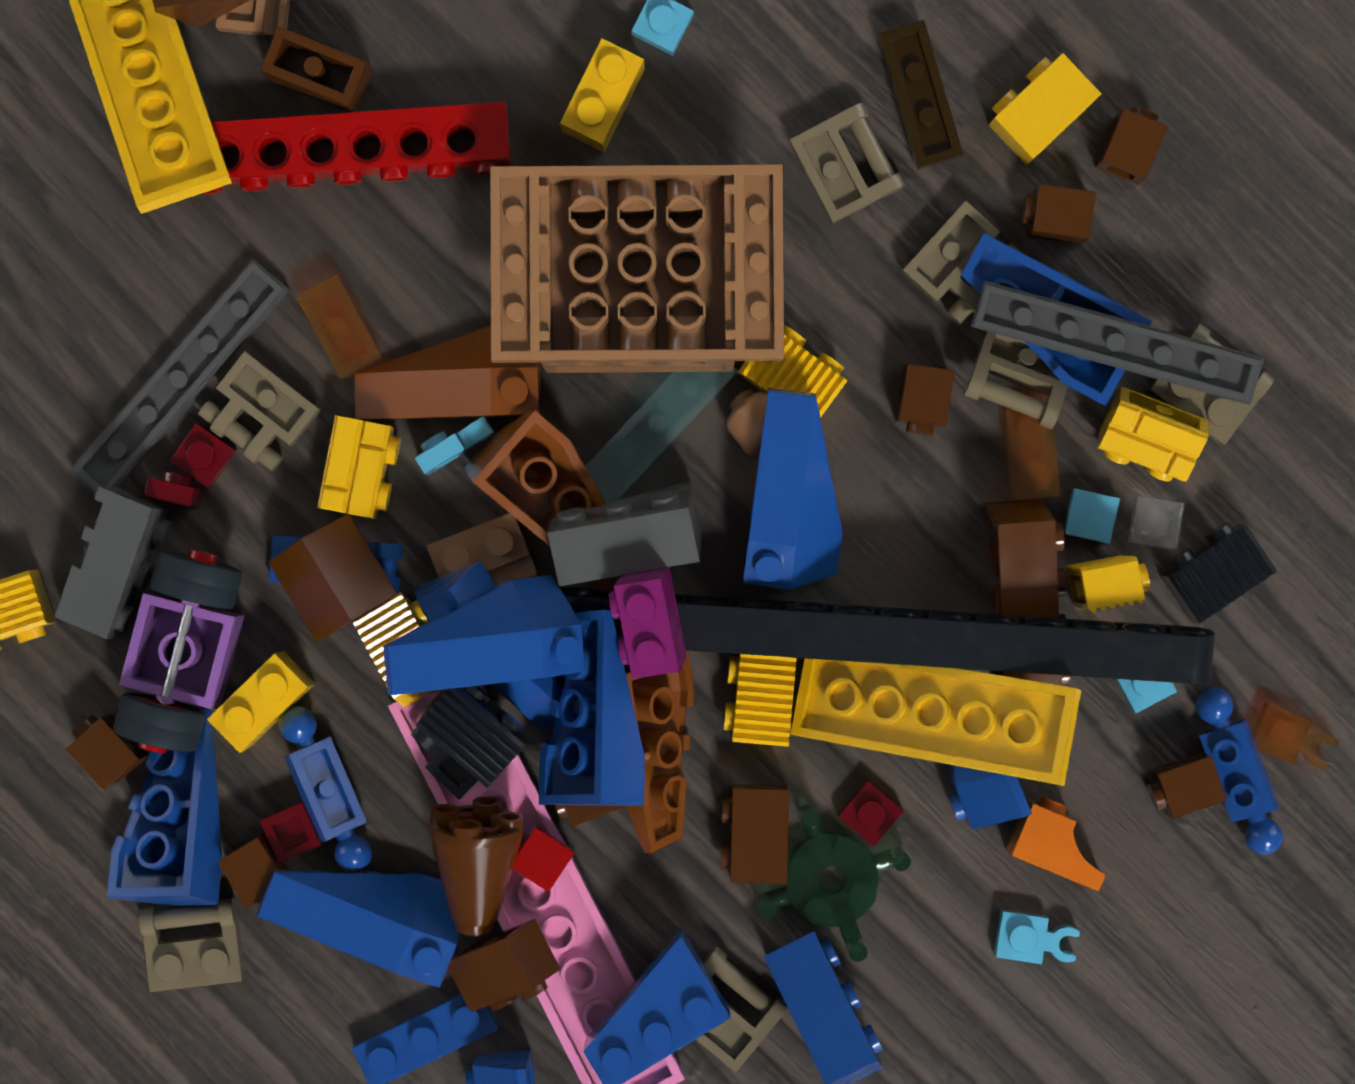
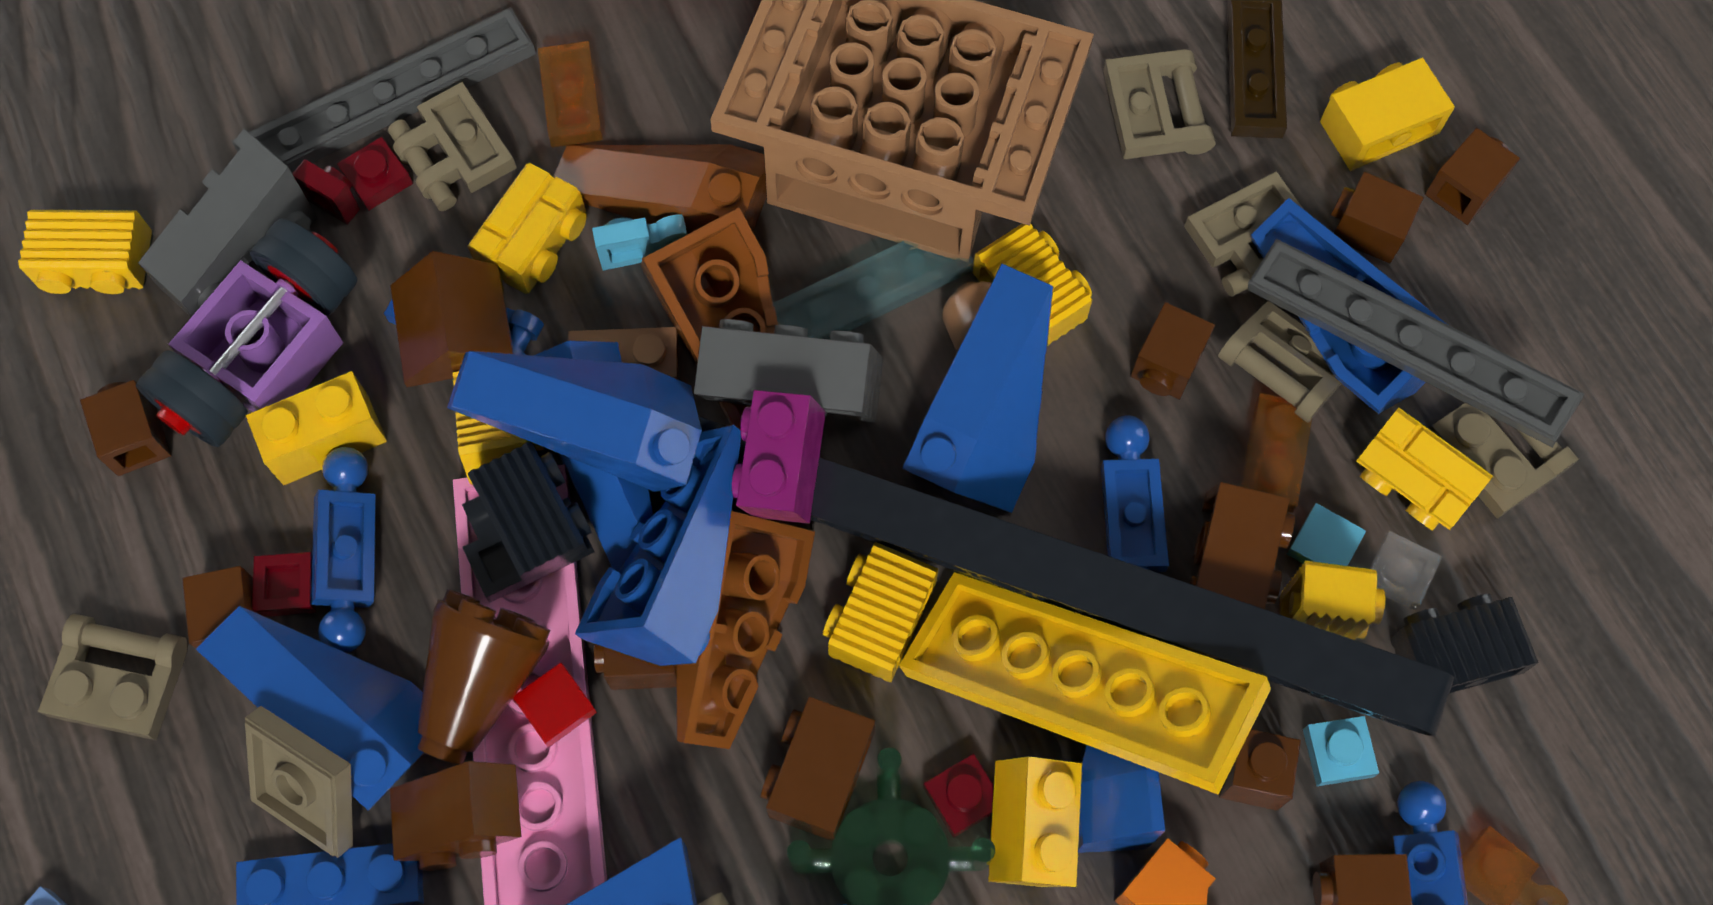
camera: 20 degrees right, 20 degrees down
blue wedge [107,709,222,906] -> none
none -> dark tan tile [245,706,353,858]
none -> yellow brick [988,756,1082,887]
none -> blue plate [1101,415,1169,573]
none -> reddish brown brick [1219,729,1301,811]

